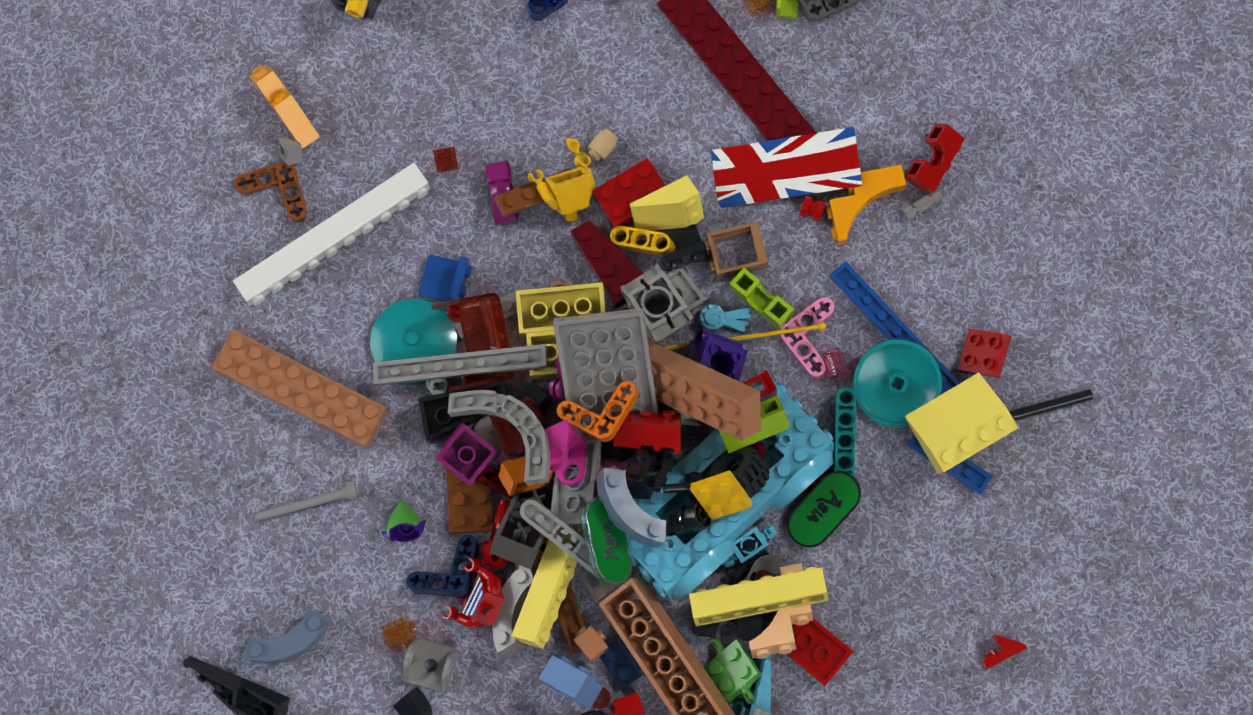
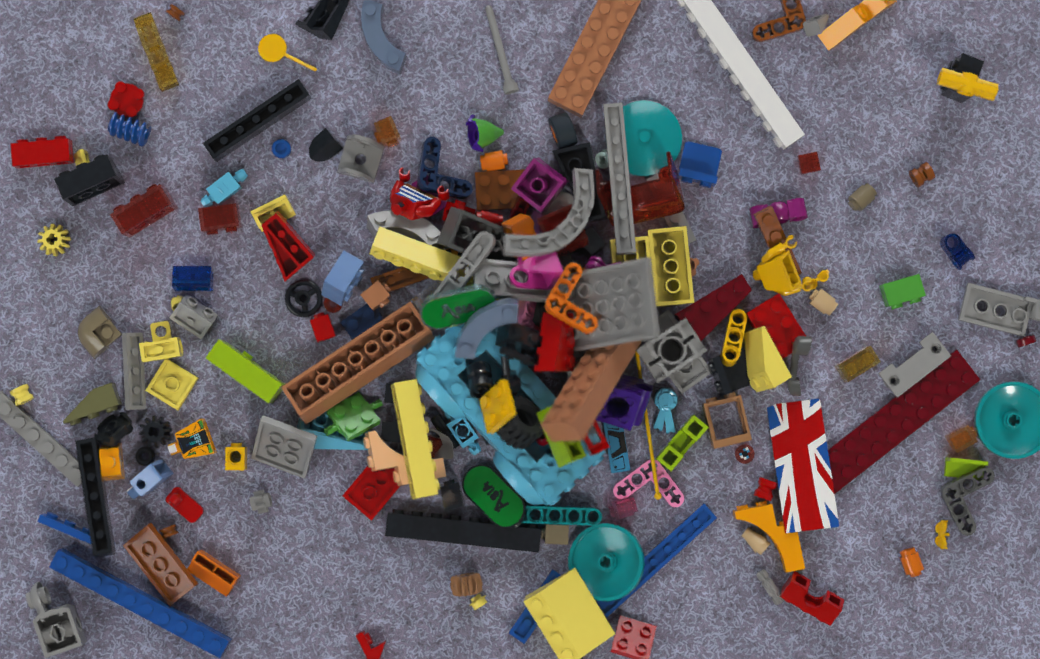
camera: 80 degrees right, 10 degrees up
none -> black brick [385,509,542,553]
none -> black slope [440,479,466,512]
none -> medium nougat gear [450,572,483,597]
none -> light yellow plate [470,594,488,610]
none -> orange brick [480,150,509,172]
none -> dark tan brick [541,524,569,545]
none -> black wheel [548,112,578,149]
none -> dark azure tile [603,423,630,473]
none -> clear red tile [735,444,754,464]
none -> tan cone [741,527,771,555]
none -> dark grey piece [787,336,812,396]
none -> clear yellow brick [834,346,881,382]
none -> dark tan brick [848,183,877,211]
none -> light grey brick [878,332,951,398]
none -> bright green brick [879,274,926,310]
none -> orange brick [899,547,924,577]
none -> dark orange wheel [909,162,935,187]
none -> yellow piece [935,520,950,549]

